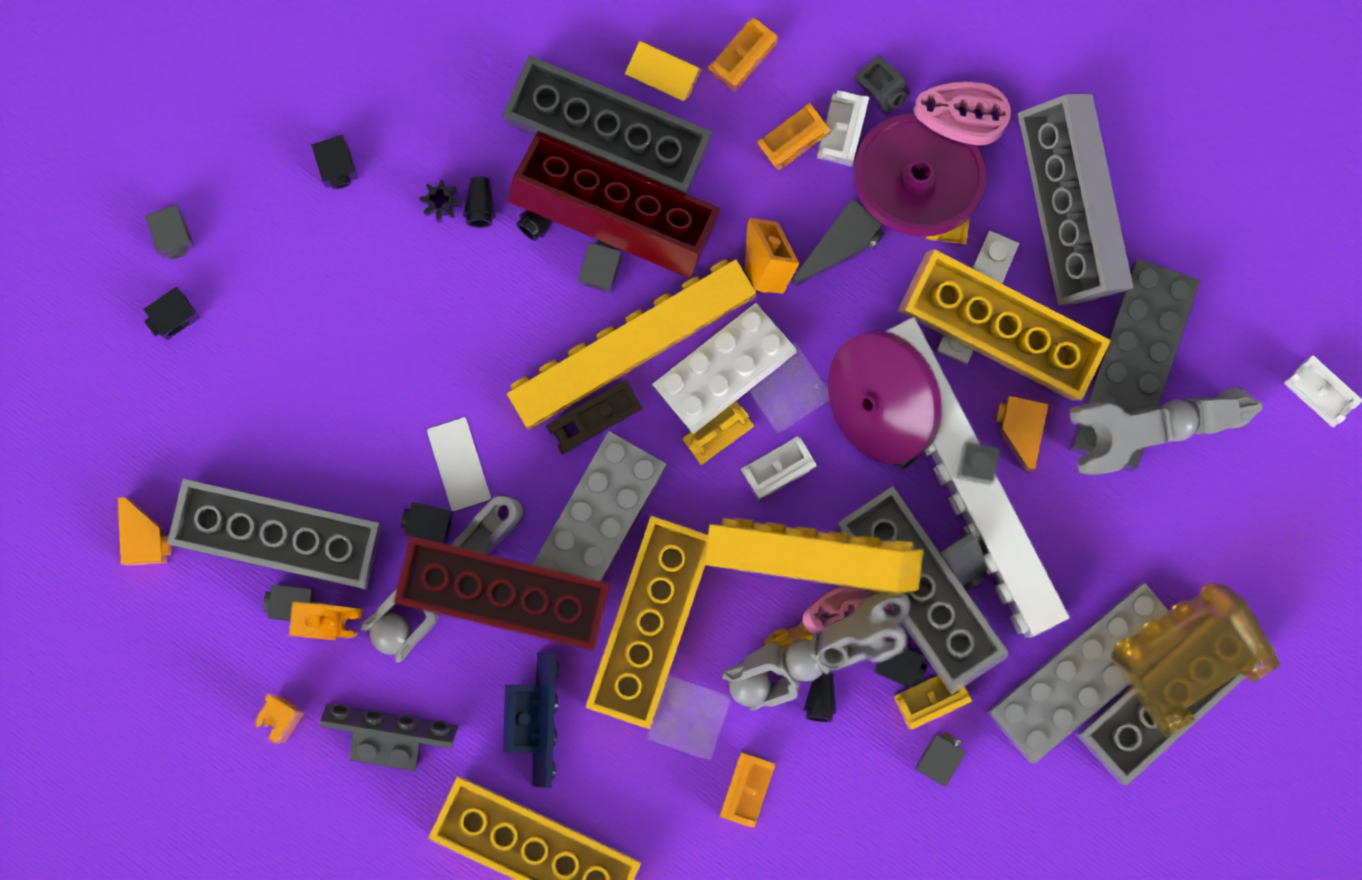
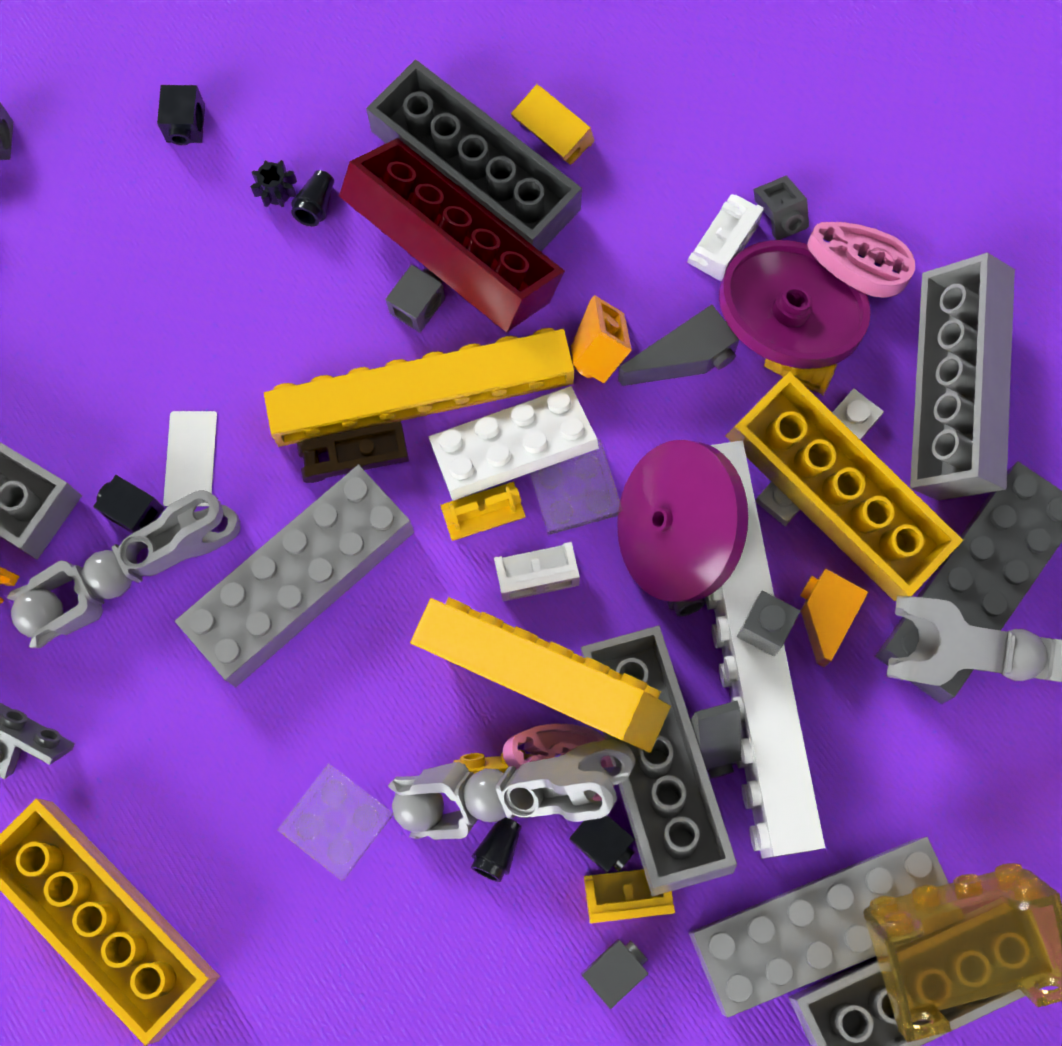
camera: 20 degrees right, 10 degrees down
dark red brick [393,536,610,651] -> none
dark blue bracket [503,652,560,788] -> none
black cone [516,210,553,241] -> none
yellow brick [585,516,708,729] -> none
light orange hinge [708,17,778,92] -> none
light orange hinge [719,752,776,828] -> none
light orange hinge [757,102,831,172] -> none

